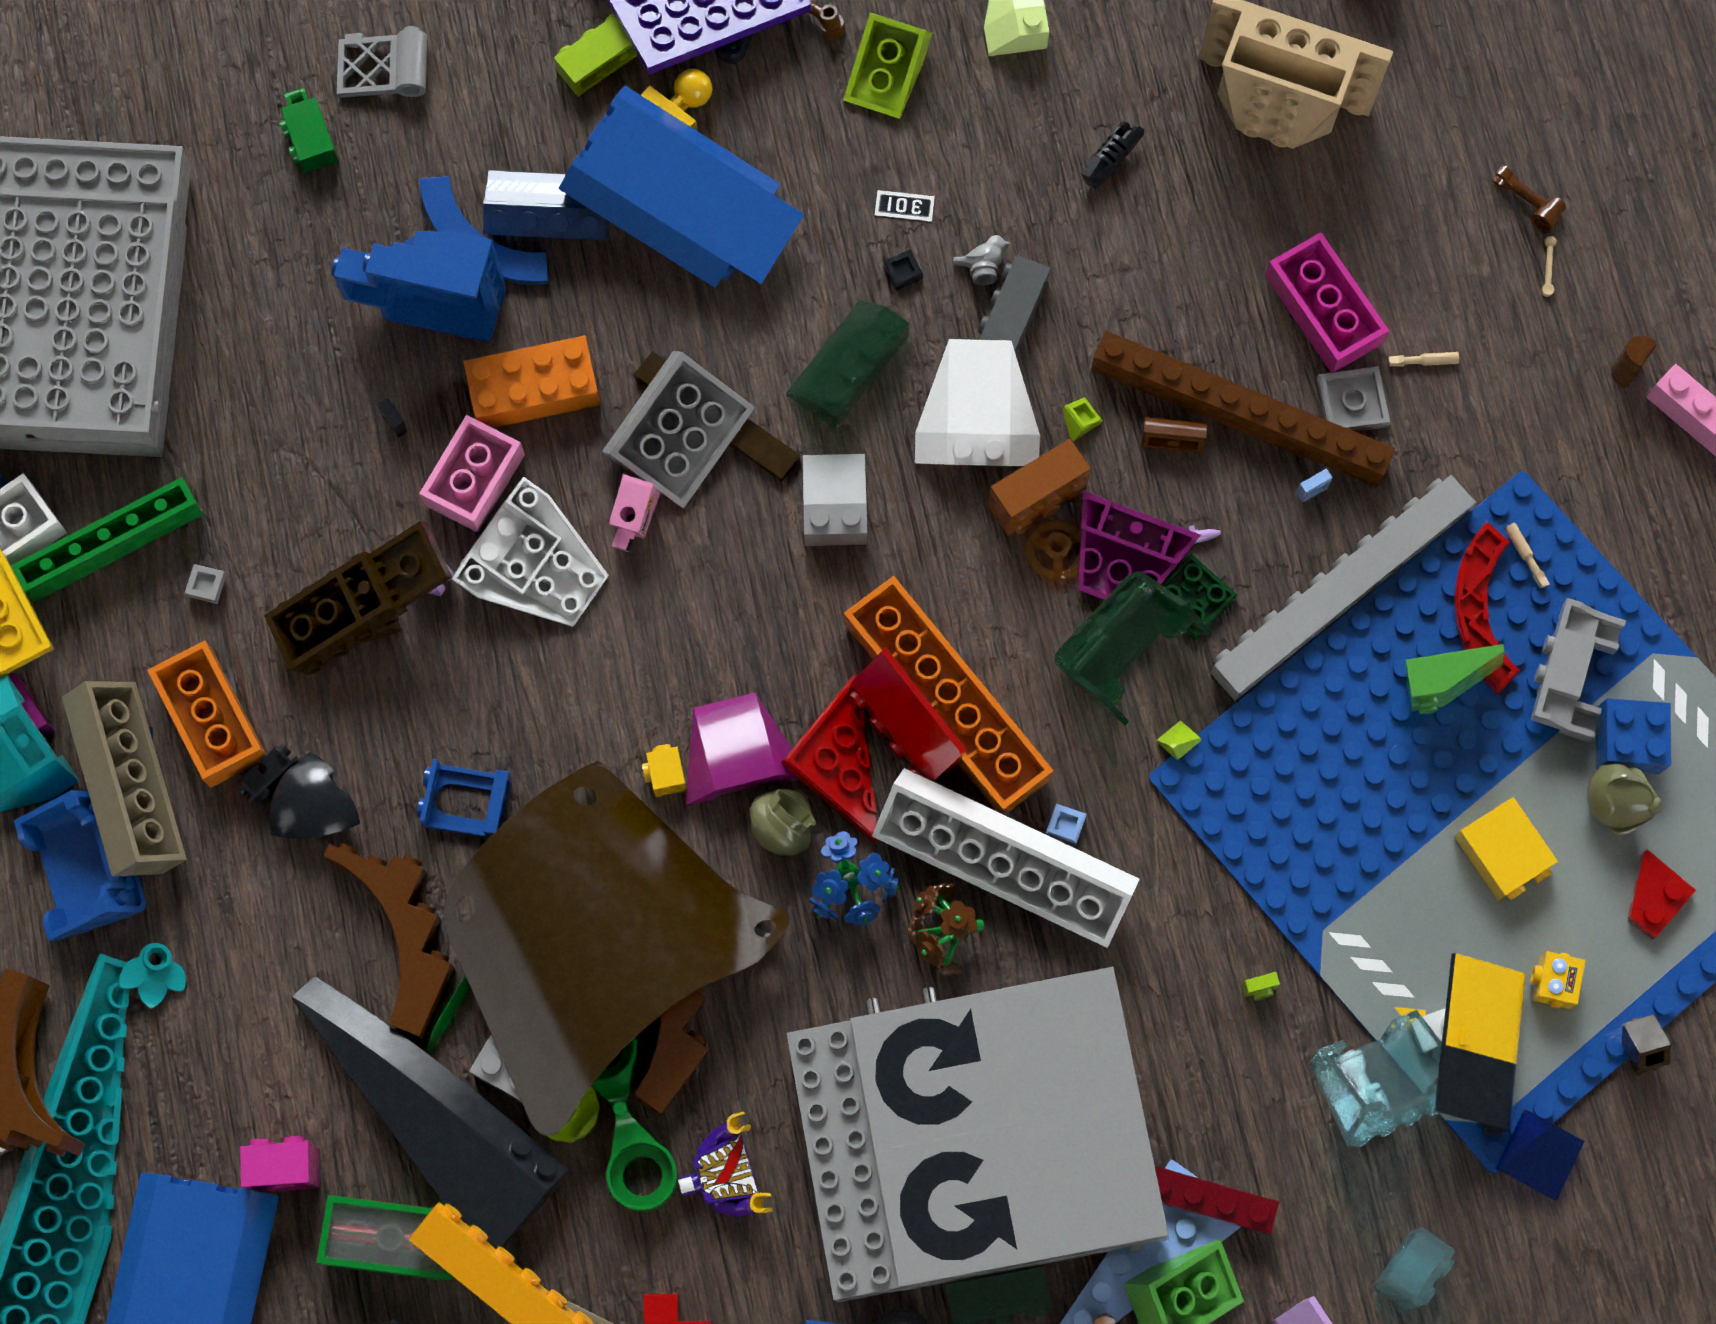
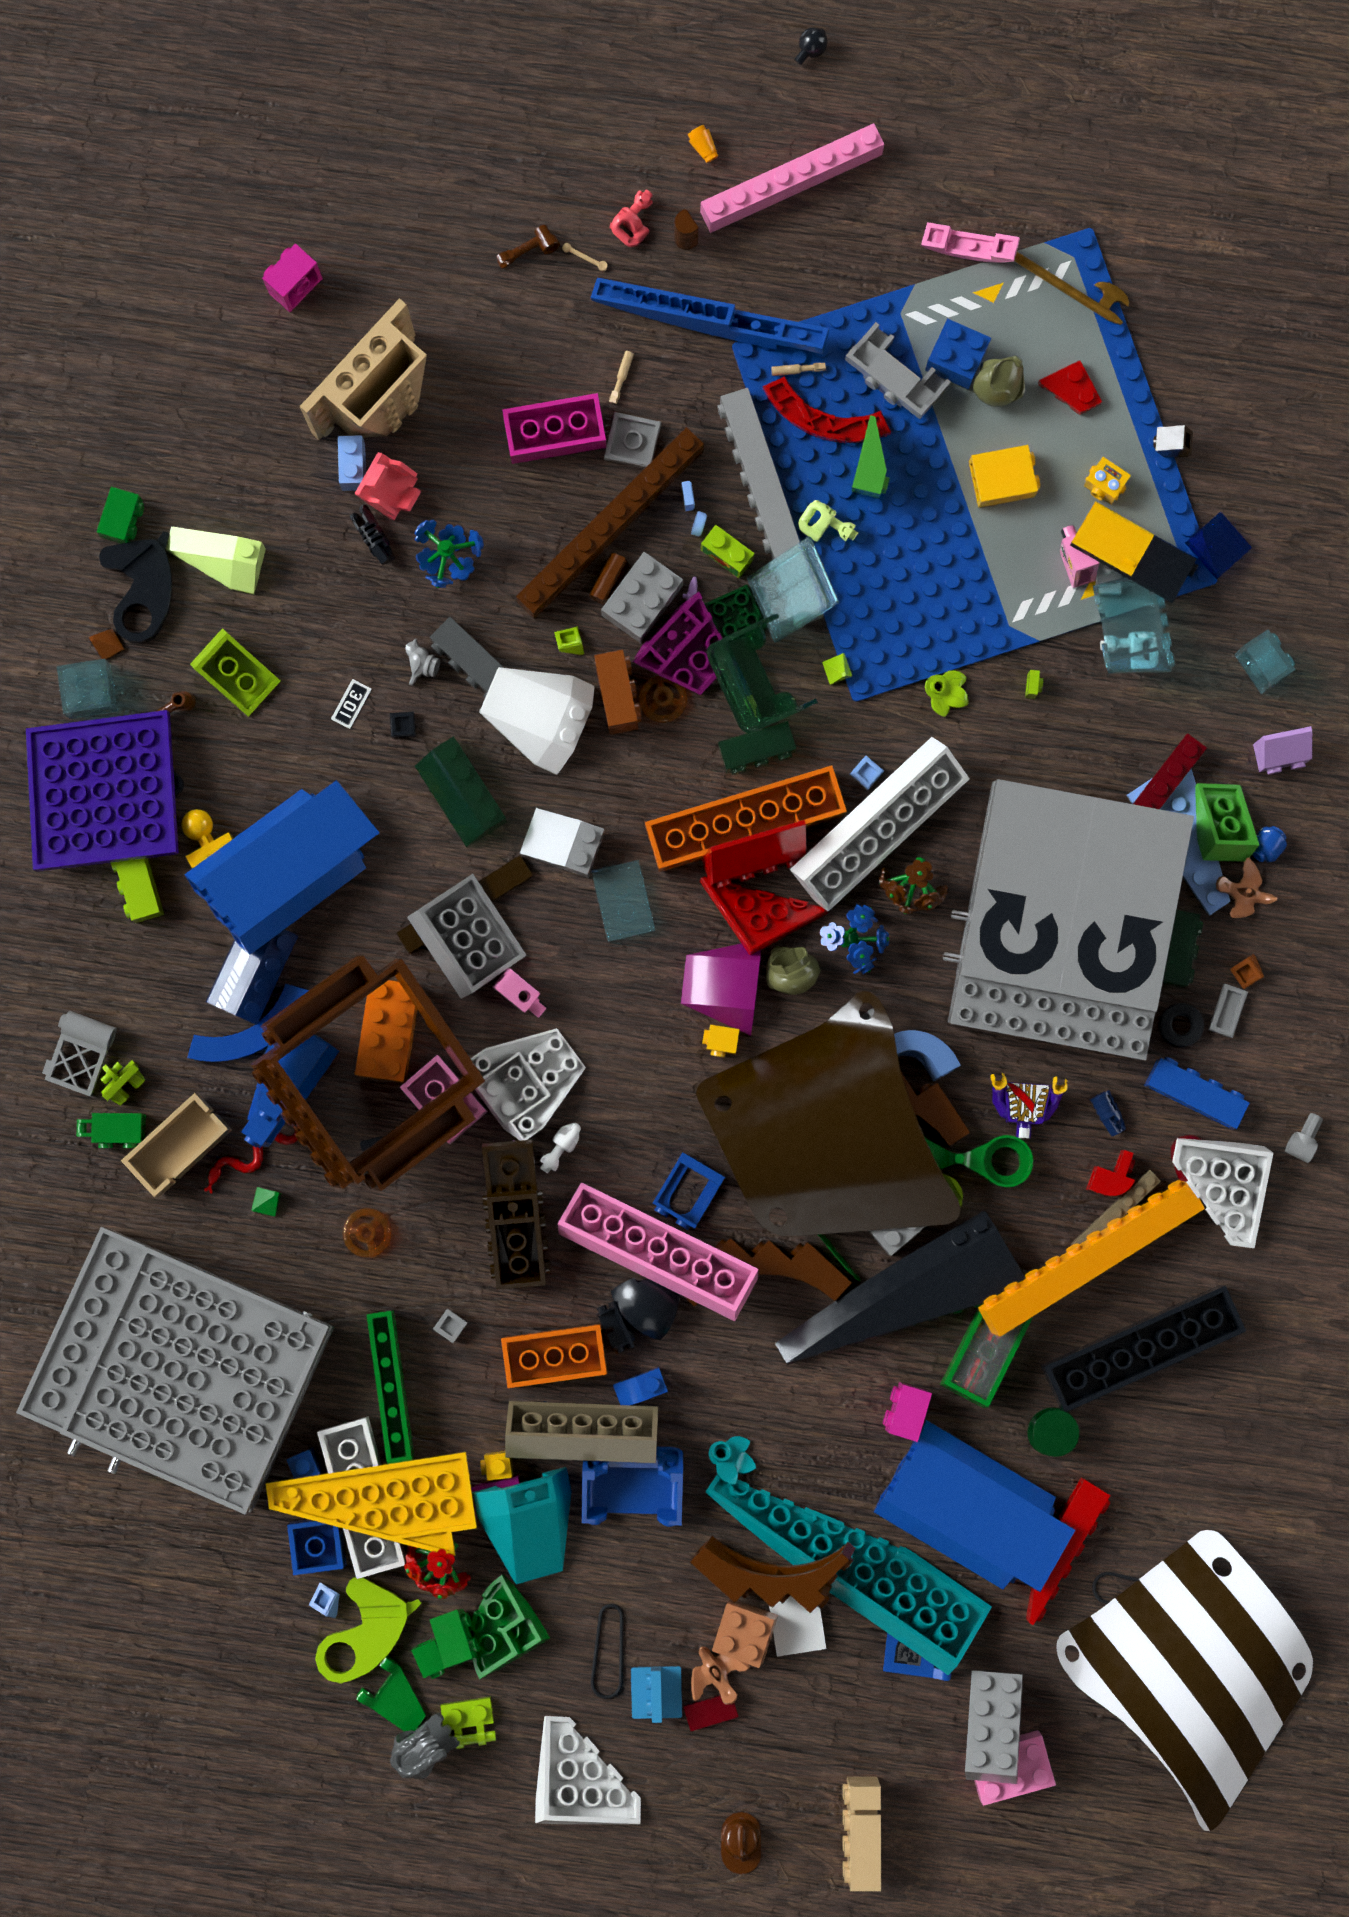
camera: 70 degrees left, 10 degrees up
none -> lime hips [100,1060,145,1106]
none -> tan piece [121,1093,232,1197]
none -> red animal [204,1130,298,1193]
none -> reddish brown door [250,955,485,1191]
none -> green slope [251,1187,281,1217]
none -> light blue brick [338,435,366,491]
none -> clear orange piece [342,1208,392,1258]
none -> coral panel [355,452,421,520]
none -> blue plant [415,520,484,588]
none -> yellow brick [480,1451,514,1481]
none -> white piece [540,1123,581,1174]
none -> bright pink brick [558,1182,758,1321]
none -> blue slope [591,277,829,354]
none -> clear light blue tile [591,860,655,942]
none -> light grey brick [601,552,683,644]
none -> coral piece [610,190,653,247]
none -> blue slope [613,1367,668,1405]
none -> light blue tile [691,511,707,537]
none -> lime brick [701,525,754,579]
none -> clear green brick [718,721,796,775]
none -> clear light blue piece [747,537,839,643]
none -> yellowish green piece [798,500,858,542]
none -> medium blue arch [894,1030,961,1082]
none -> lime plate [925,671,968,717]
none -> bright pink torso [1060,525,1099,588]
none -> dark blue hinge [1090,1090,1126,1136]

